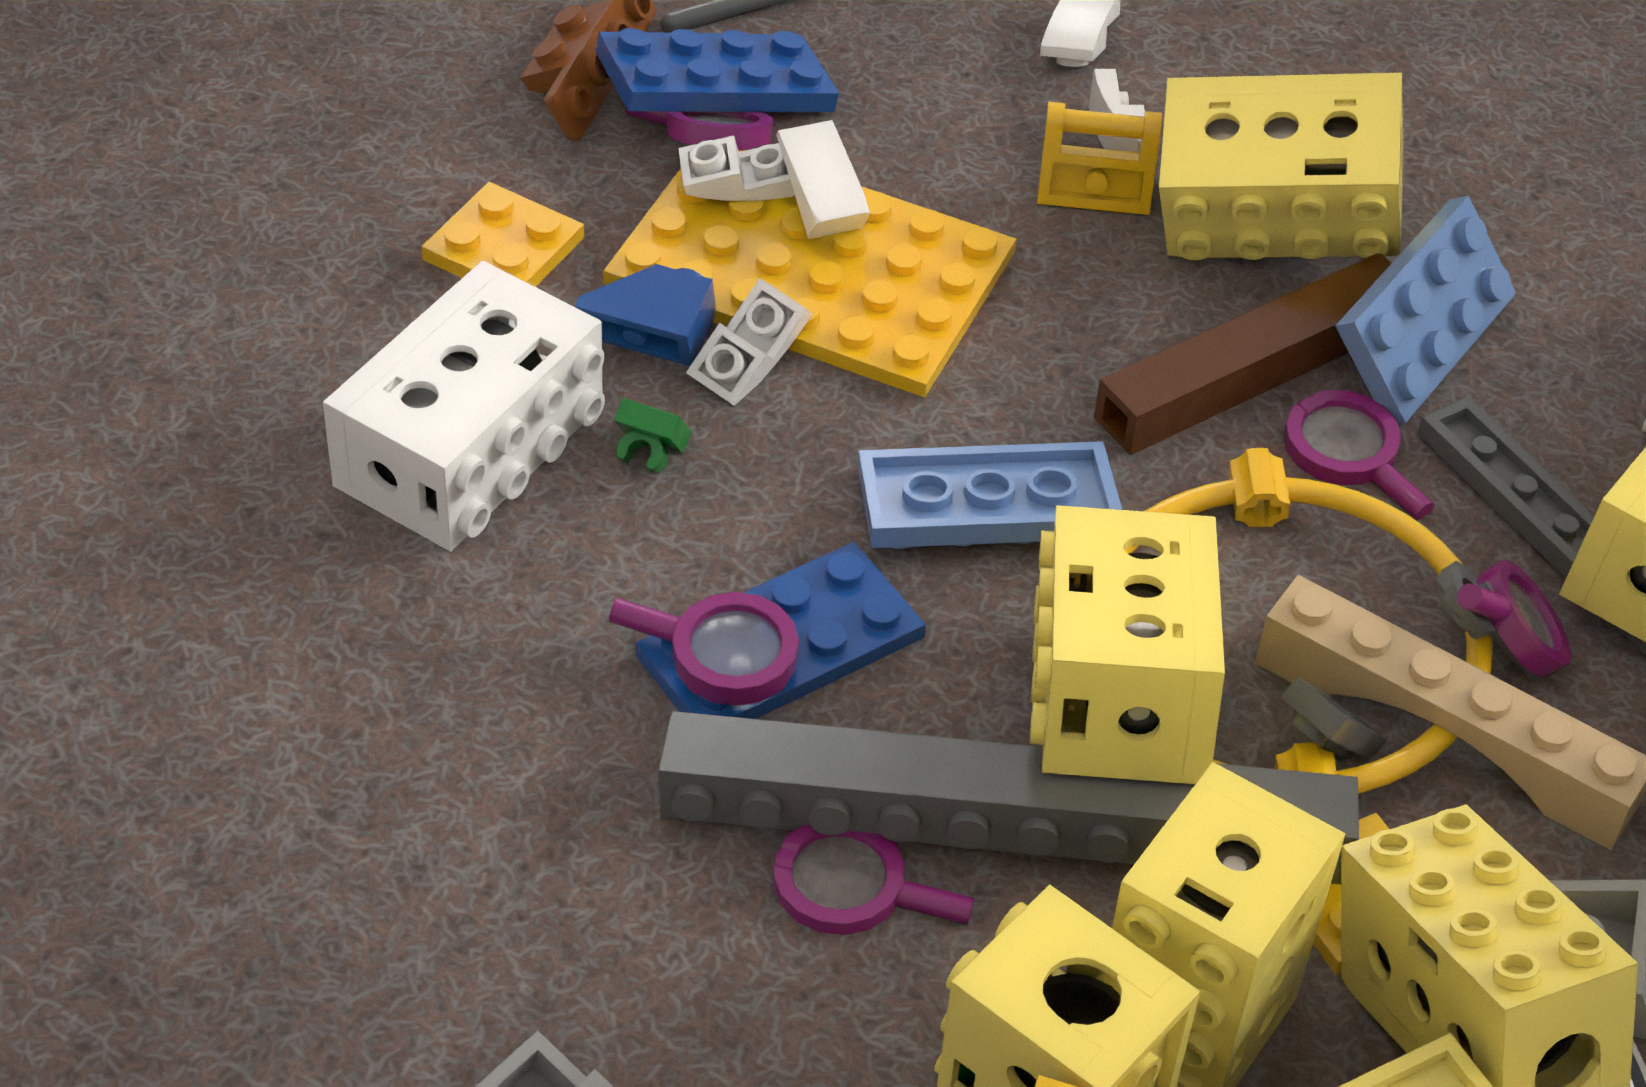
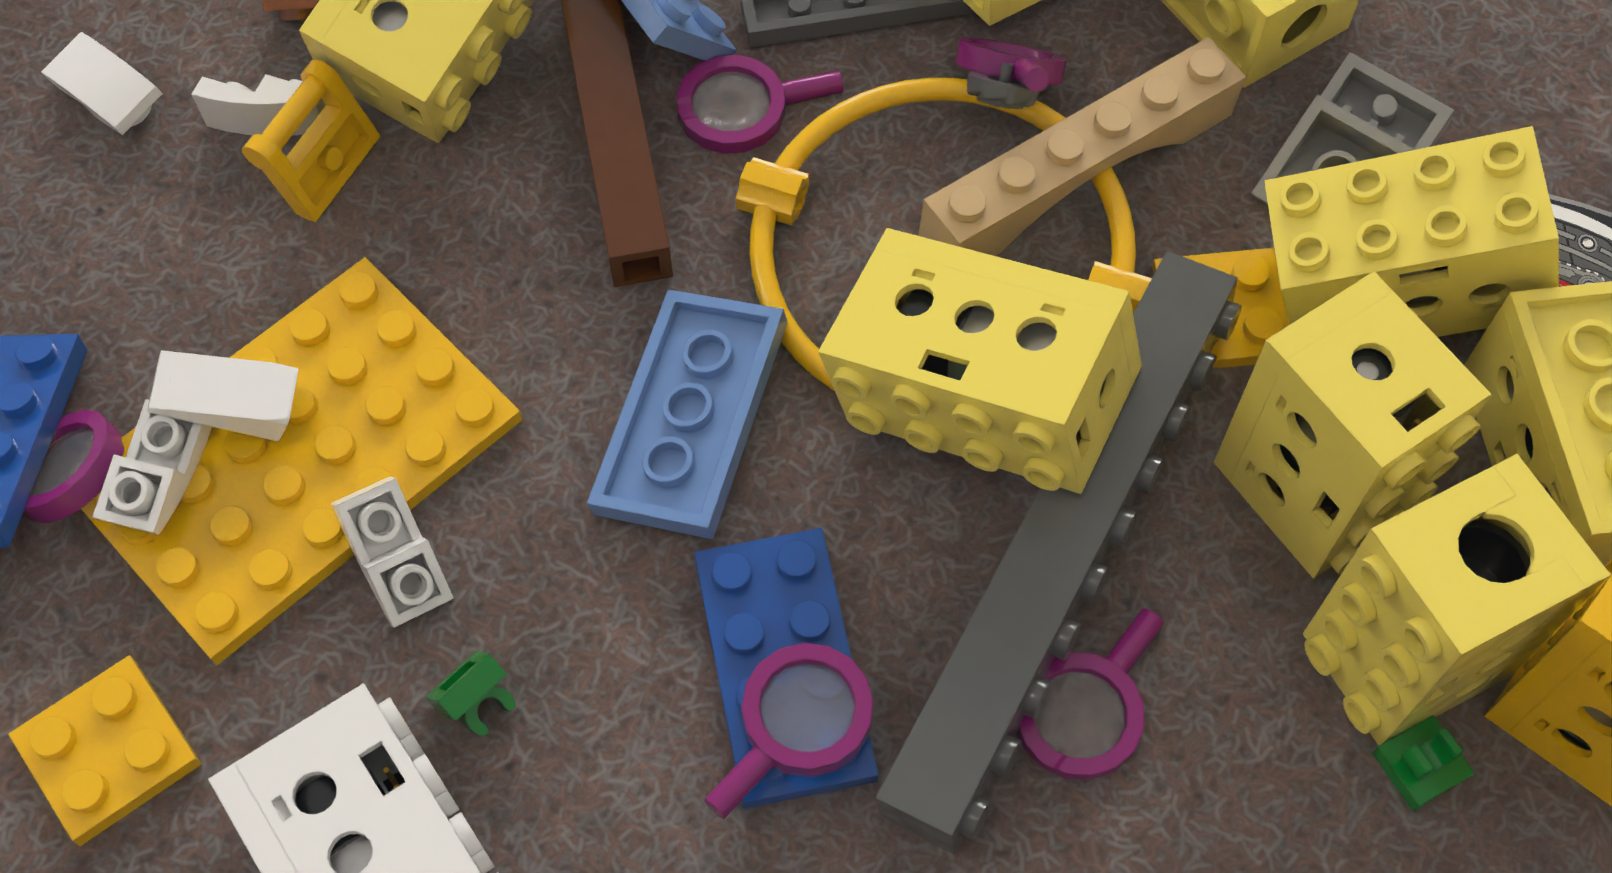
camera: 65 degrees left, 15 degrees up
blue slope [575,264,716,366] -> none
dark grey plate [1281,676,1387,760] -> none

